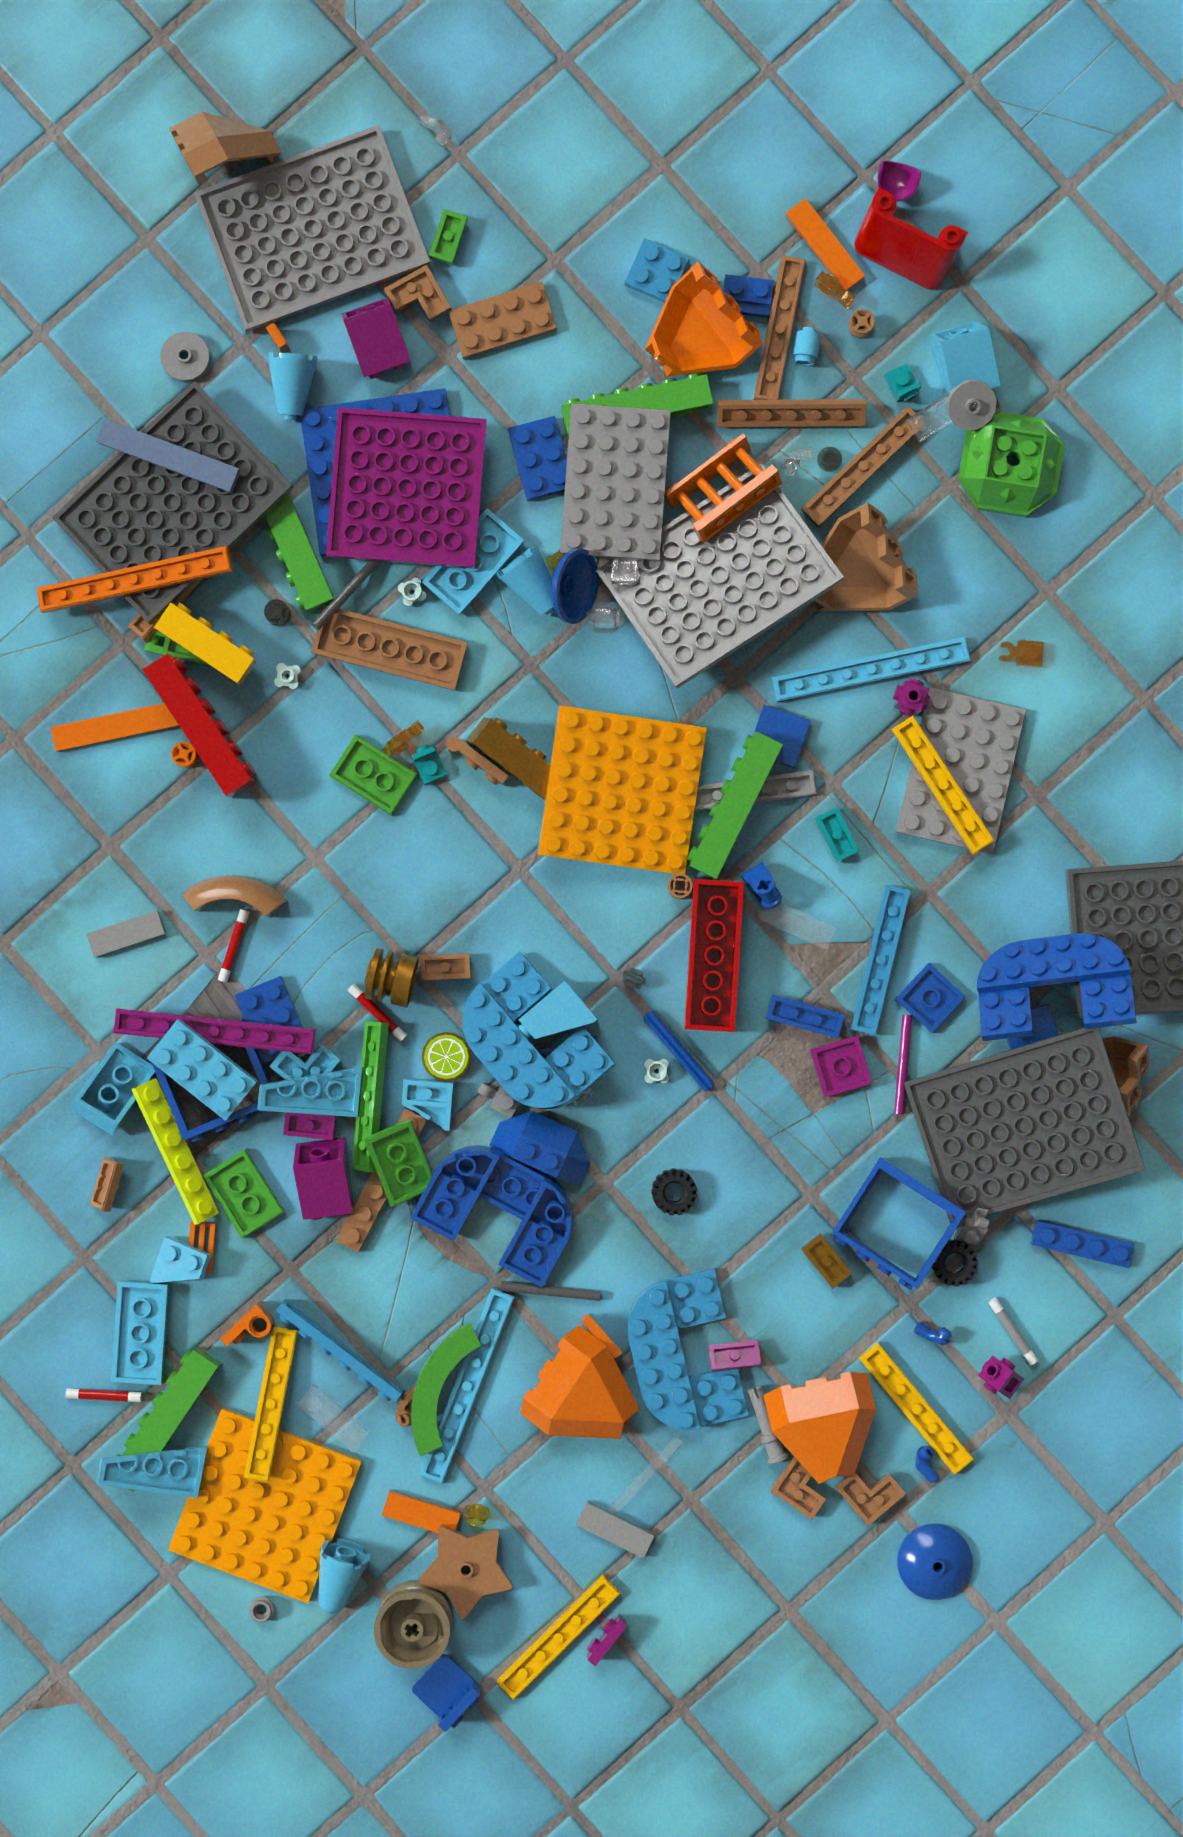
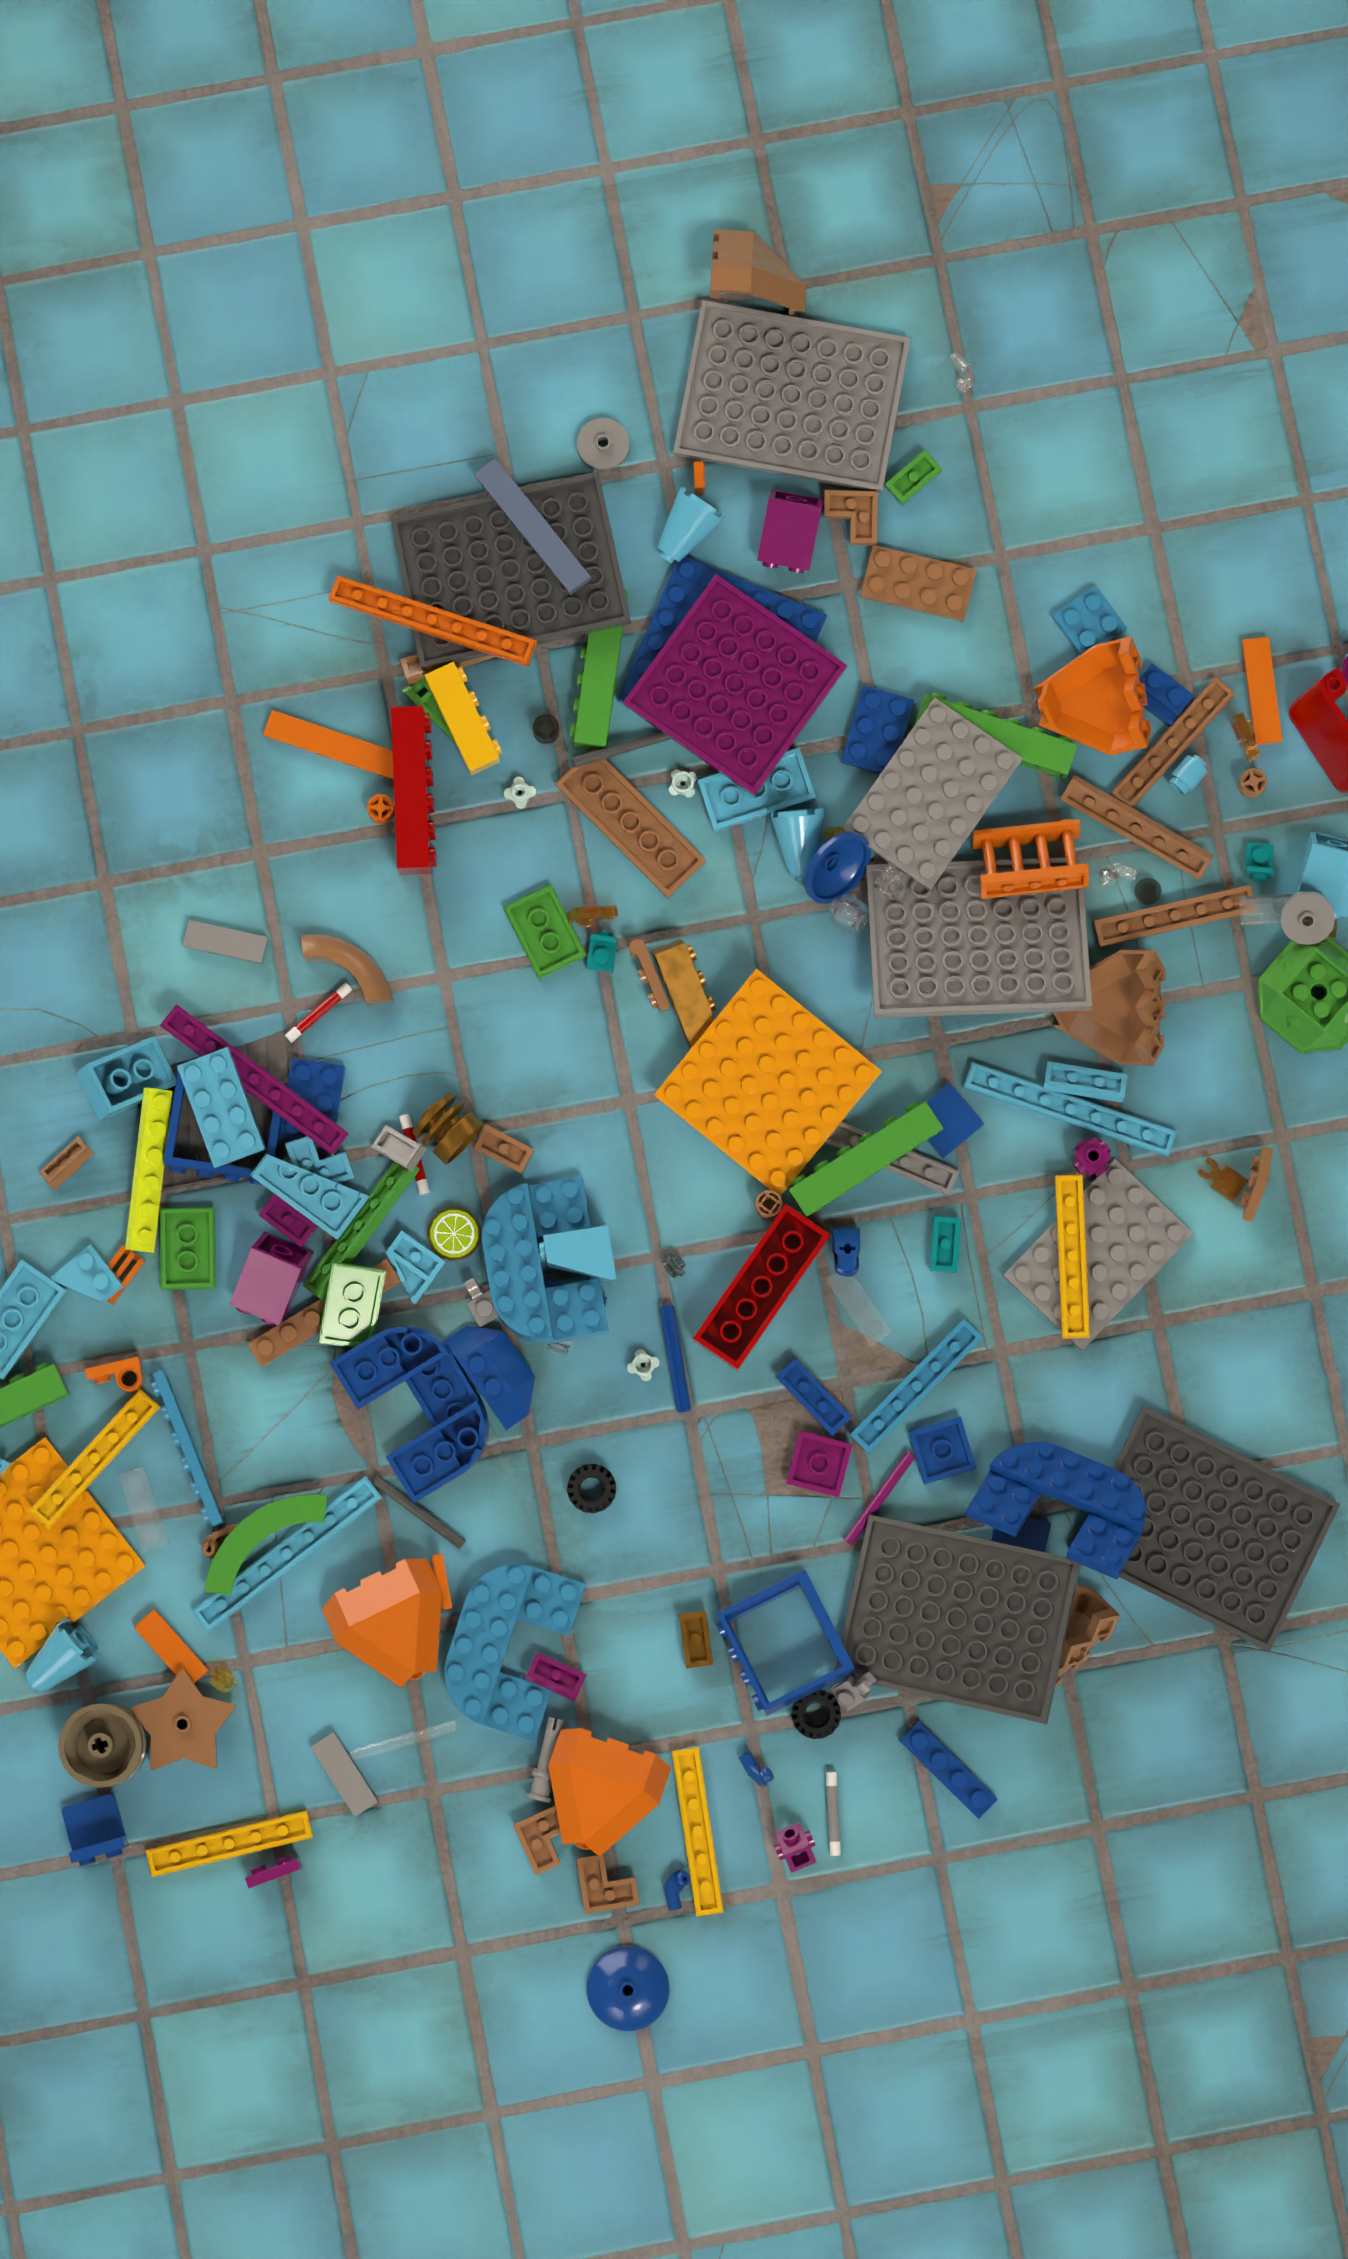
camera: 25 degrees right, 5 degrees down
none -> light grey tile [371,1125,427,1172]
none -> medium azure plate [1043,1061,1127,1103]
none -> medium nougat plate [1240,1146,1273,1222]

